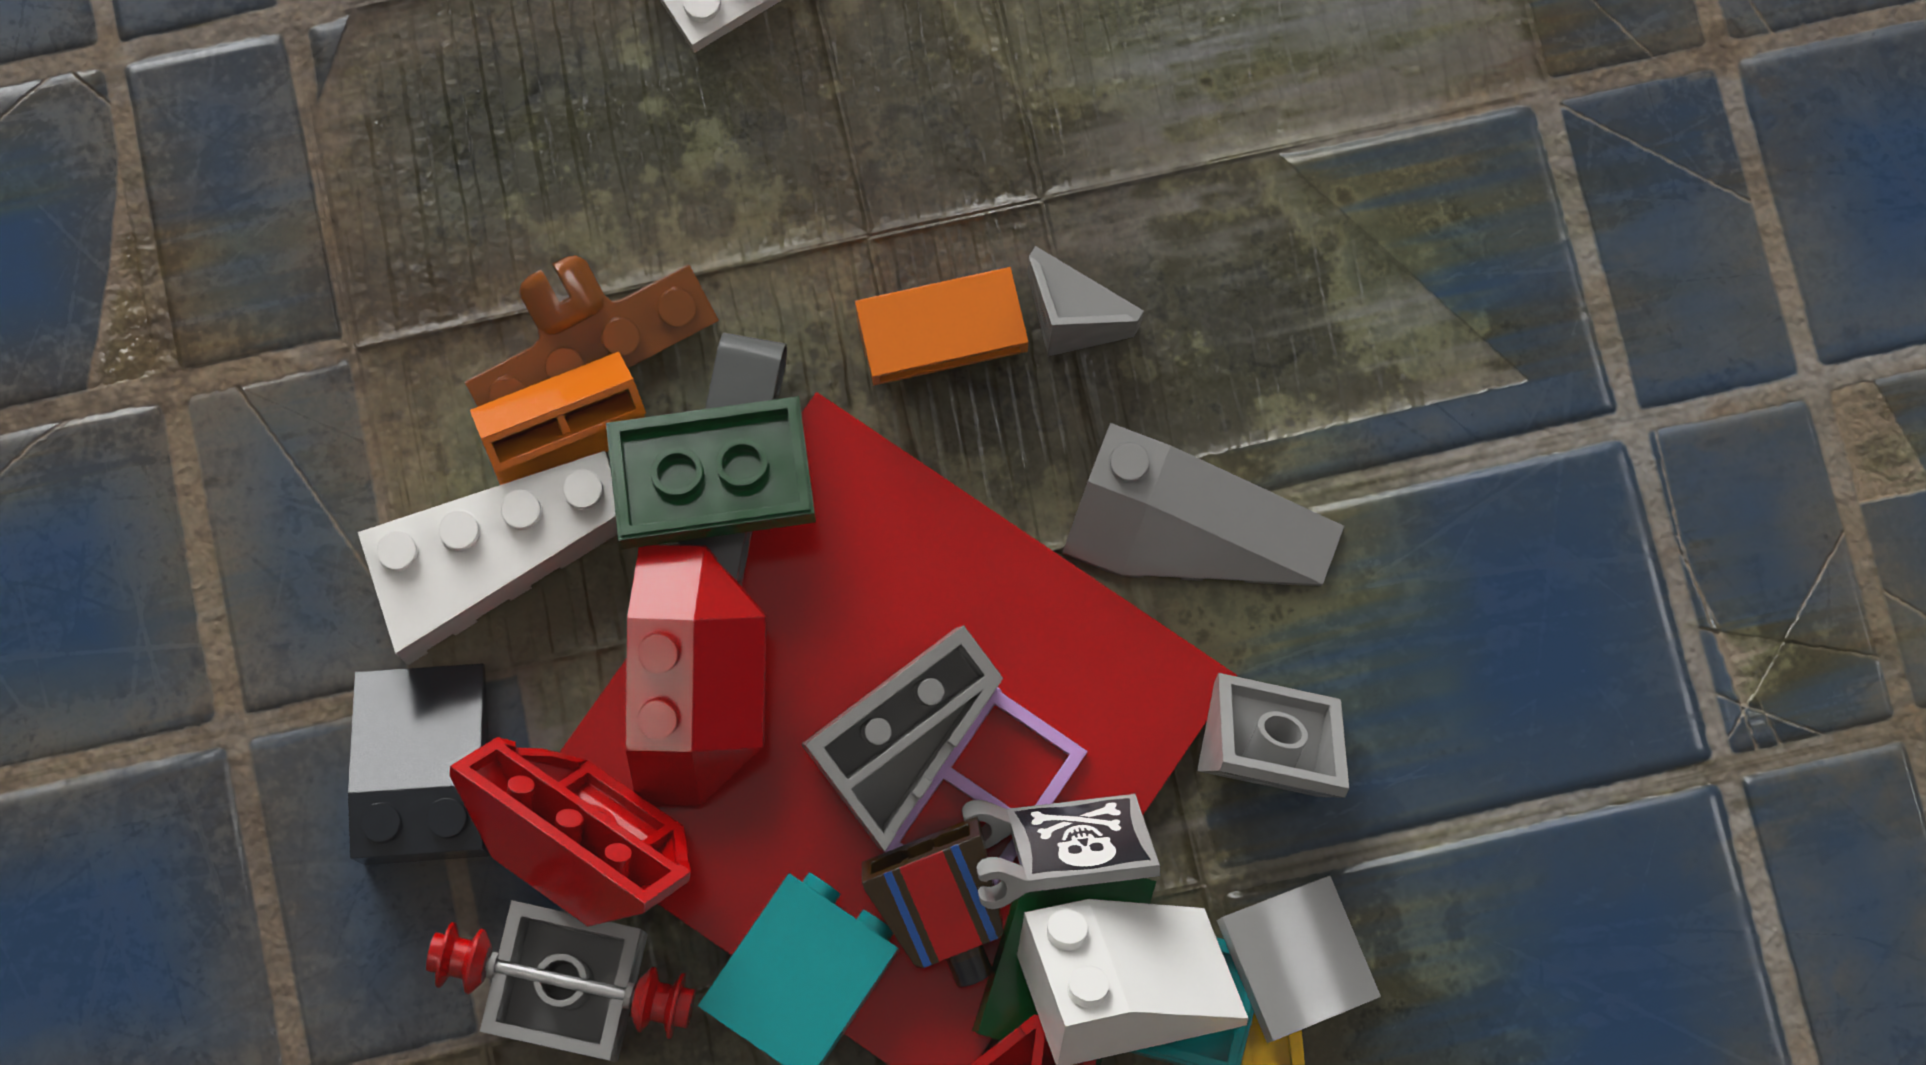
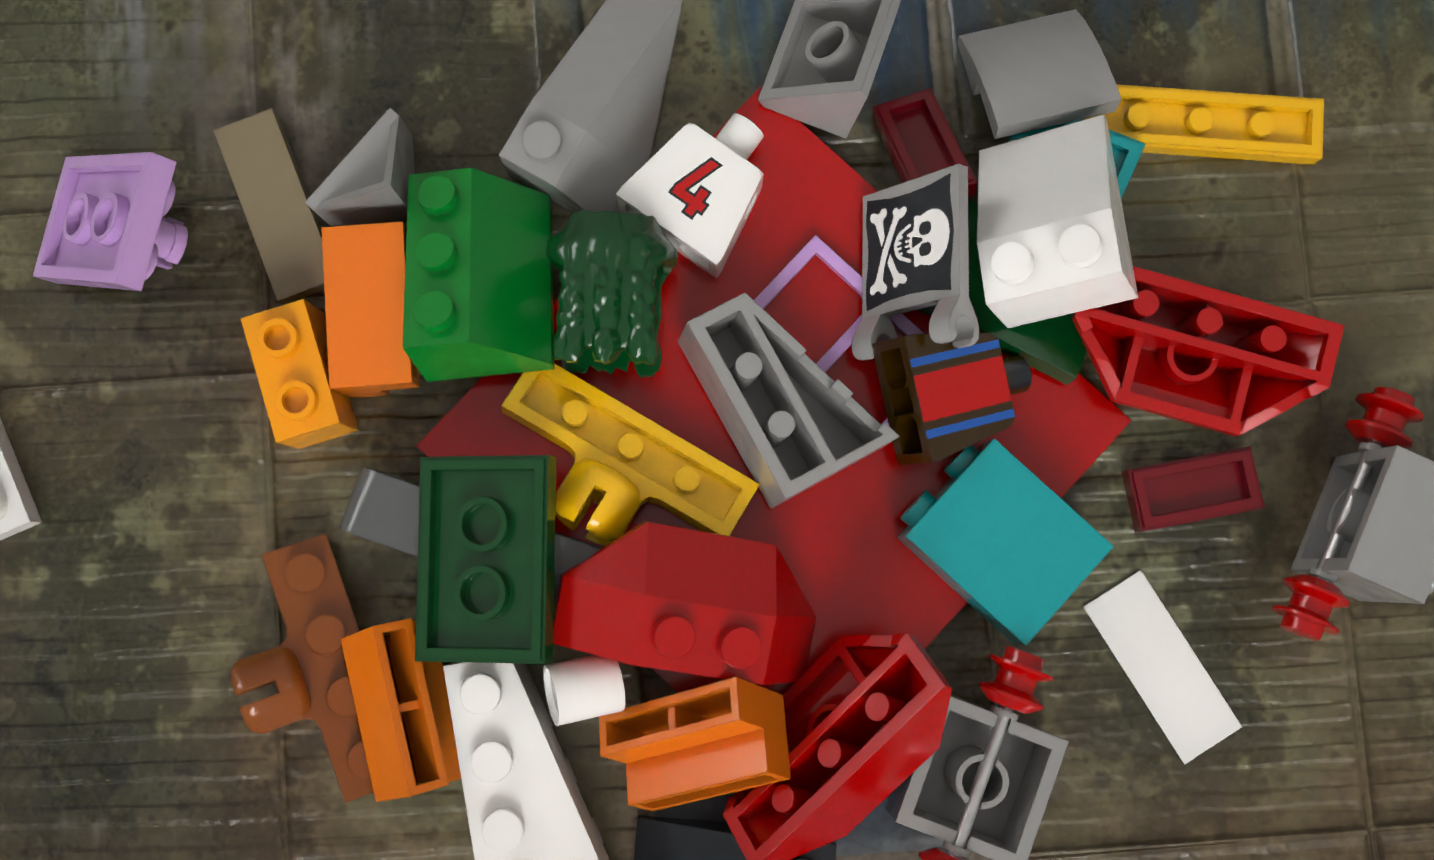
camera: 85 degrees left, 5 degrees up
none -> lavender plate [33,152,188,291]
none -> dark tan tile [213,108,324,305]
none -> light orange brick [240,299,359,449]
none -> green slope [403,168,554,382]
none -> yellow plate [501,363,760,545]
none -> white axle [543,655,625,726]
none -> dark green piece [546,210,678,378]
none -> orange piece [599,677,791,811]
none -> white torso [616,113,764,278]
none -> dark red tile [873,88,977,198]

